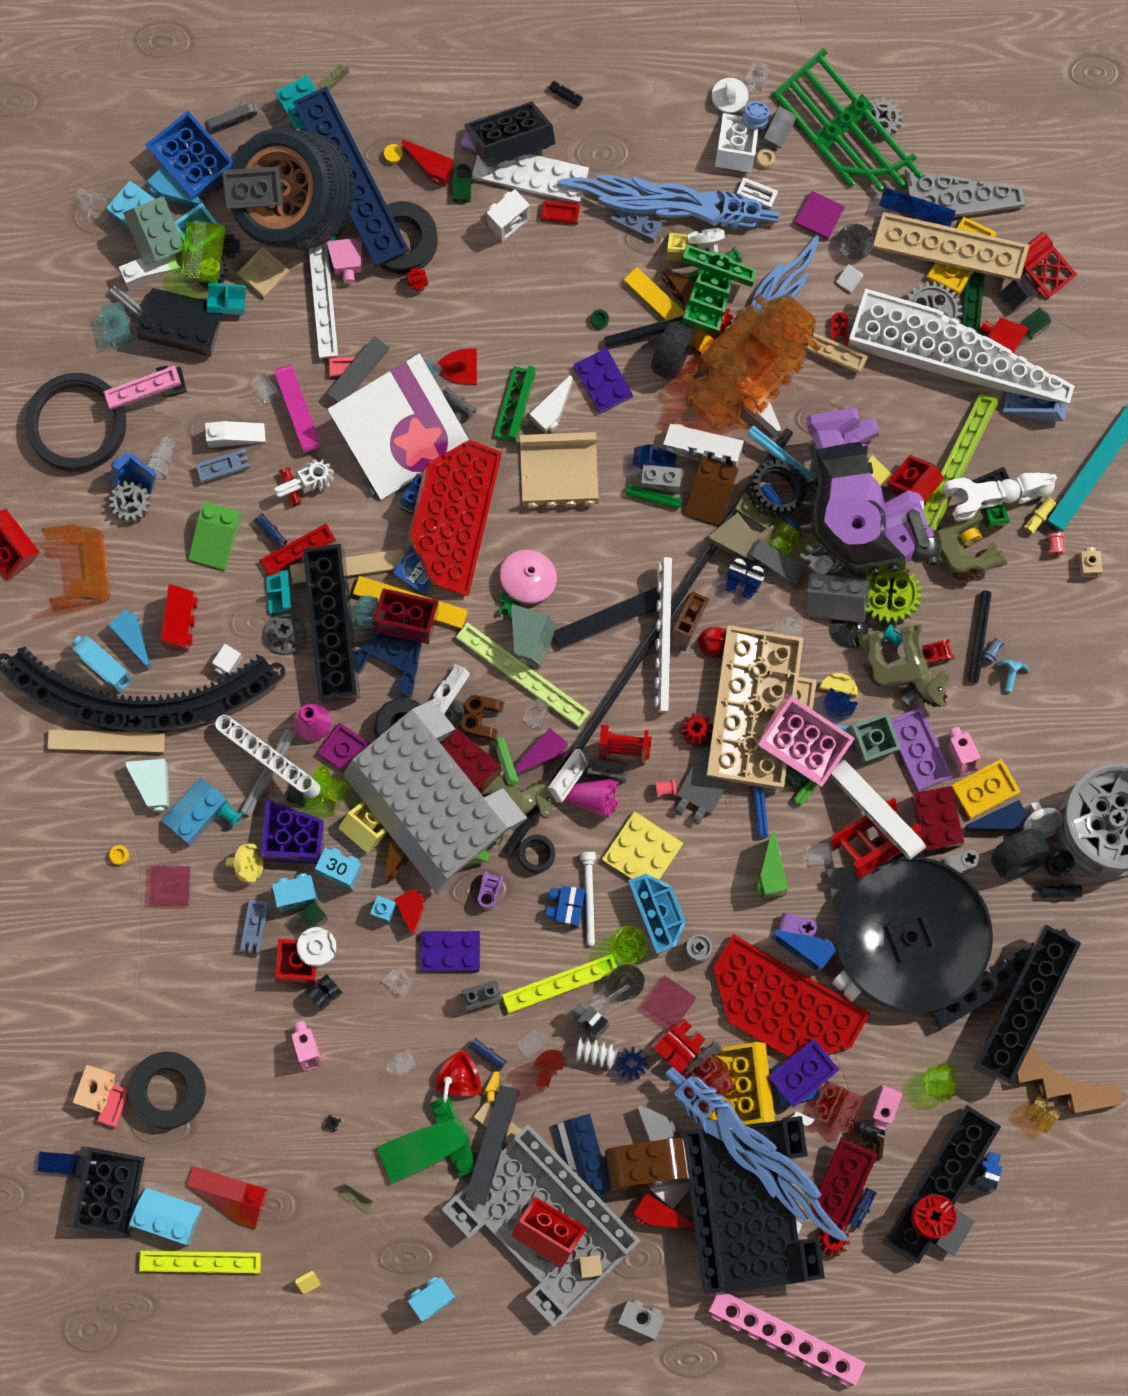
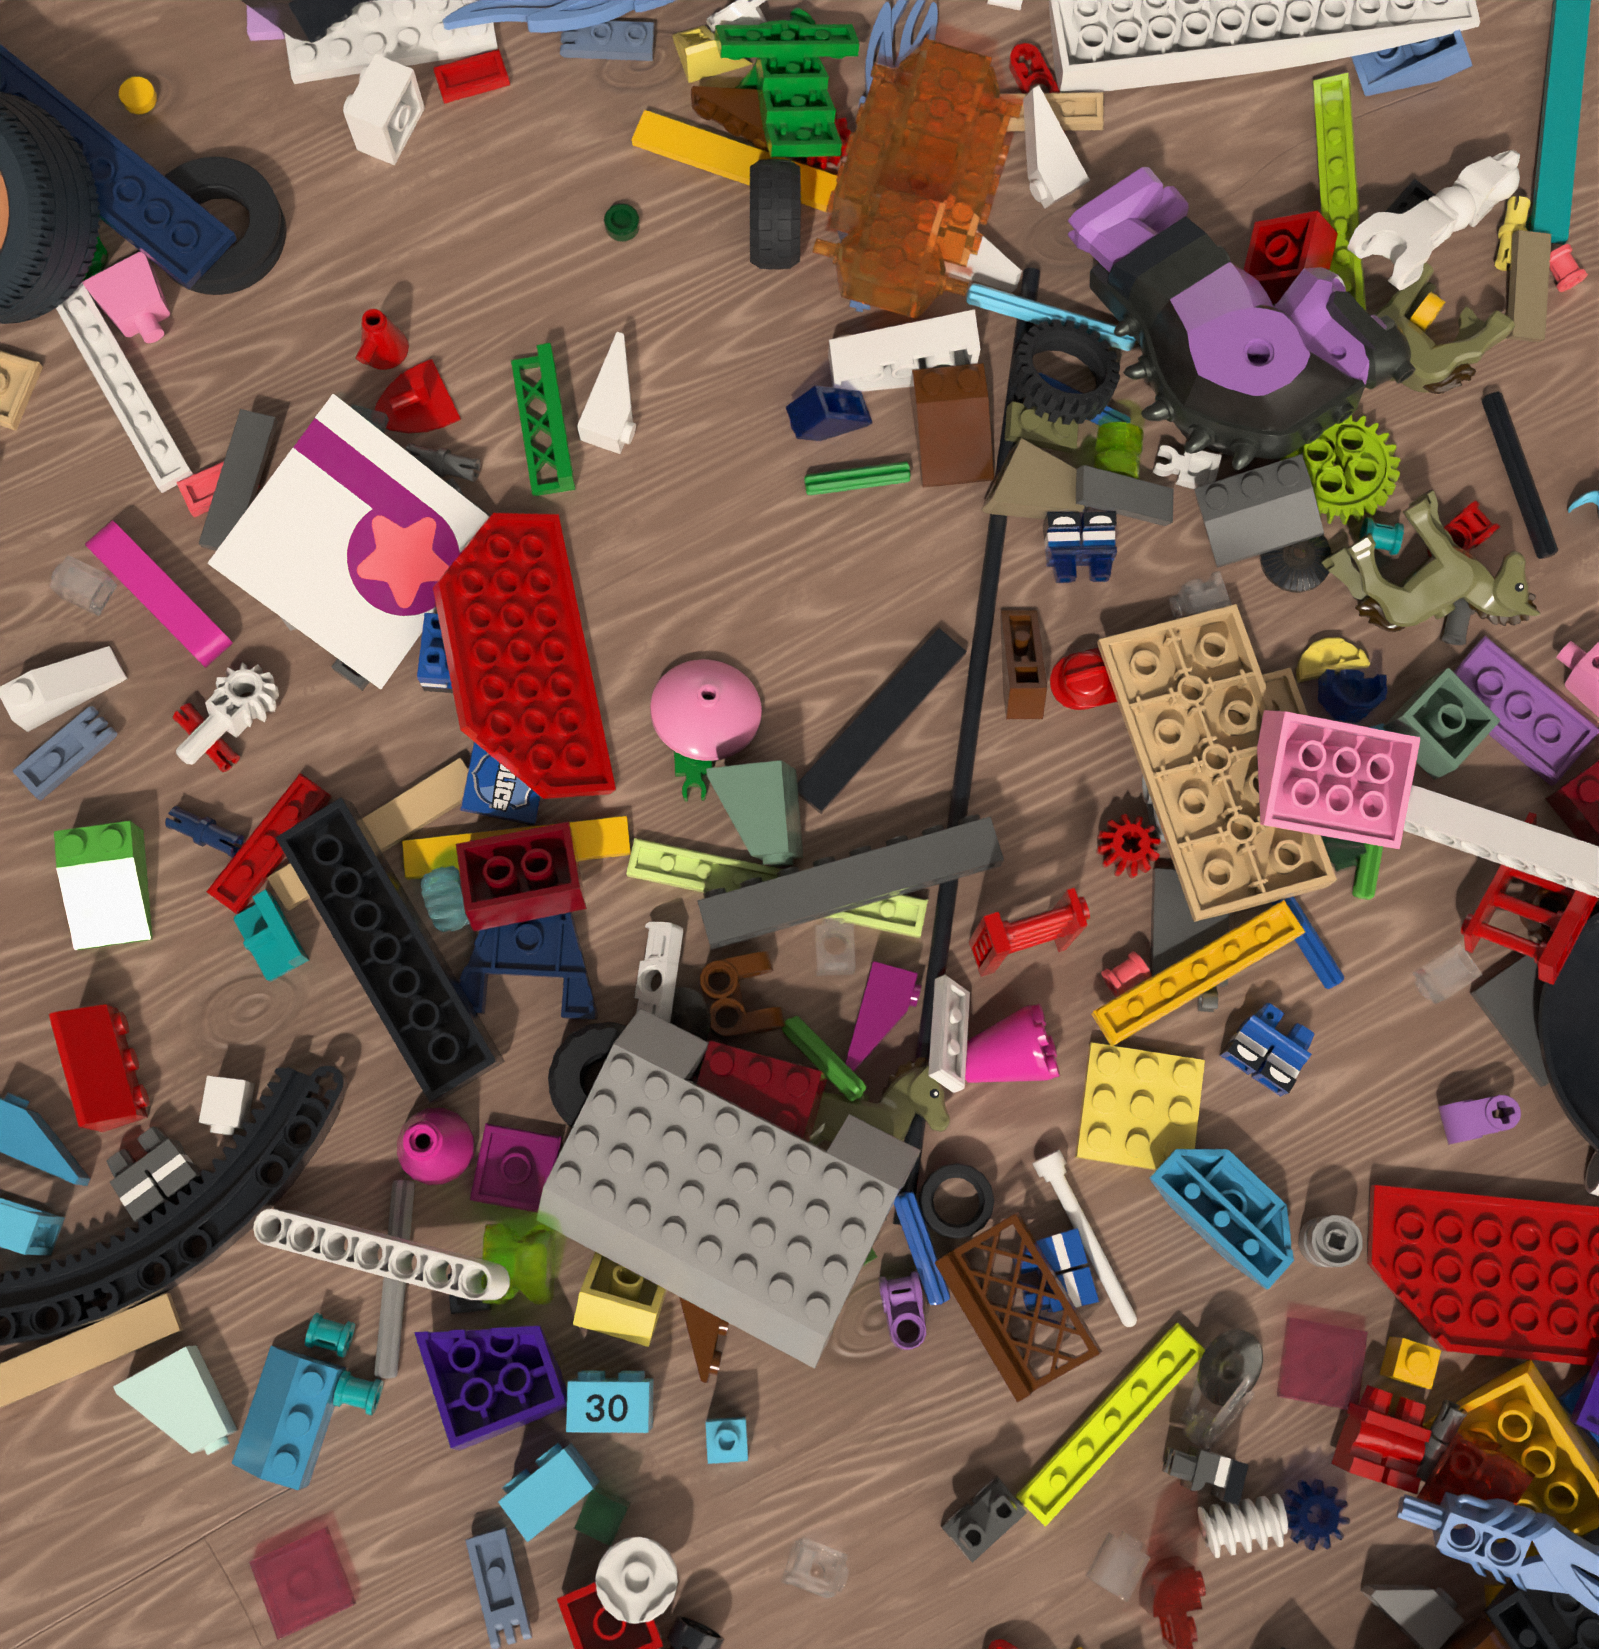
camera: 30 degrees left, 0 degrees up
yellow tile [109,845,129,865] -> none
light yellow tile [225,844,263,882] -> none
dark grey wheel [264,613,306,654] -> none
red slope [394,888,426,936] -> none
red slope [401,139,455,186] -> none
red gear [407,267,428,292] -> none
dark purple plate [421,931,480,971] -> none
dark green piece [453,164,472,202] -> none
dark blue pin [468,1038,507,1071] -> none
tan panel [520,432,599,508] -> none
dark purple plate [573,348,633,414] -> none
dark grey hinge [587,757,629,783] -> none
black axle [604,316,689,347] -> none
clear neon green cone [608,925,647,965] -> none
light grey brick [641,465,681,493] -> none
white plate [654,557,672,713] -> none
bright green slope [756,832,788,900] -> none
blue slope [772,930,836,973] -> none
sand blue pin [983,638,1005,664] -> none
green slope [984,502,1010,529] -> none
none -> dark grey hips [107,1126,203,1222]
none -> teal bush [305,1313,355,1358]
none -> red piece [355,309,409,370]
none -> dark grey brick [697,814,1004,950]
none -> blue axle [893,1192,950,1305]
none -> reddish brown fence [934,1212,1102,1402]
none -> white slope [1023,85,1090,209]
none -> yellow tile [1091,900,1305,1047]
none -> blue hips [1219,1003,1314,1096]
none -> yellow brick [1379,1337,1441,1389]
none -> dark tan tile [1506,230,1552,342]

